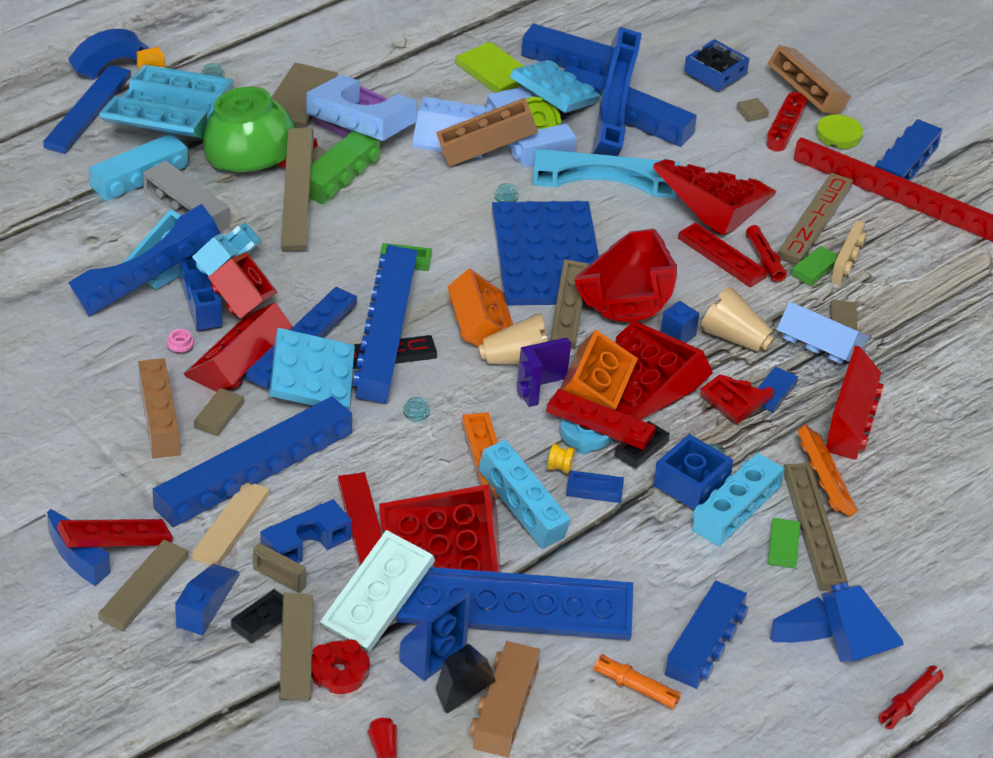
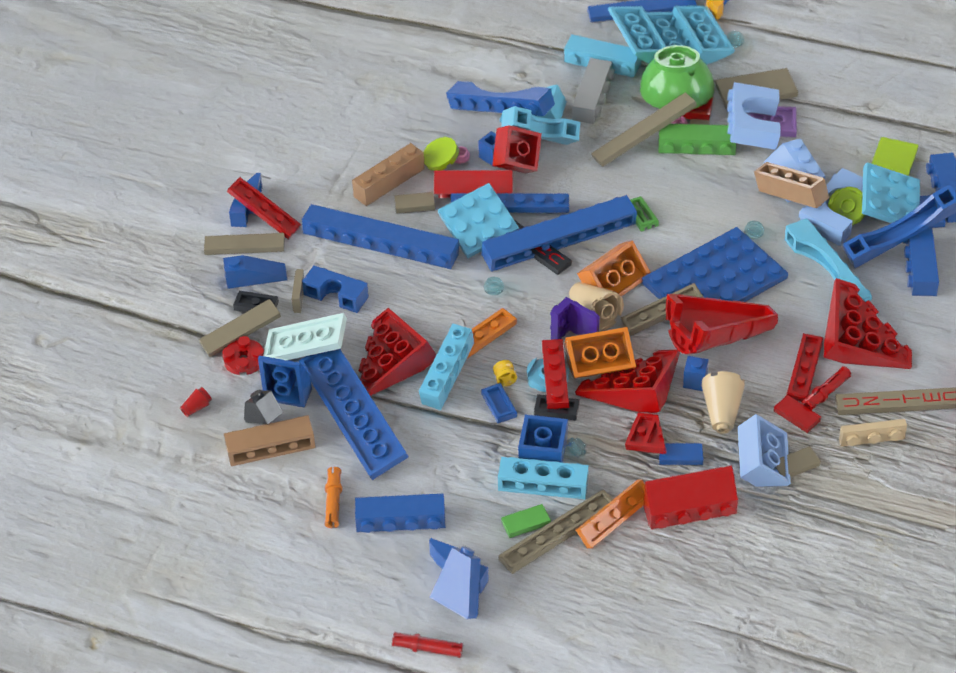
camera: 65 degrees right, 5 degrees up
tan tile [192,482,270,565] -> none
red tile [338,472,382,567] -> none
bright green tile [791,246,838,286] -> none
none -> lime tile [423,137,459,171]
none -> red tile [773,395,821,433]

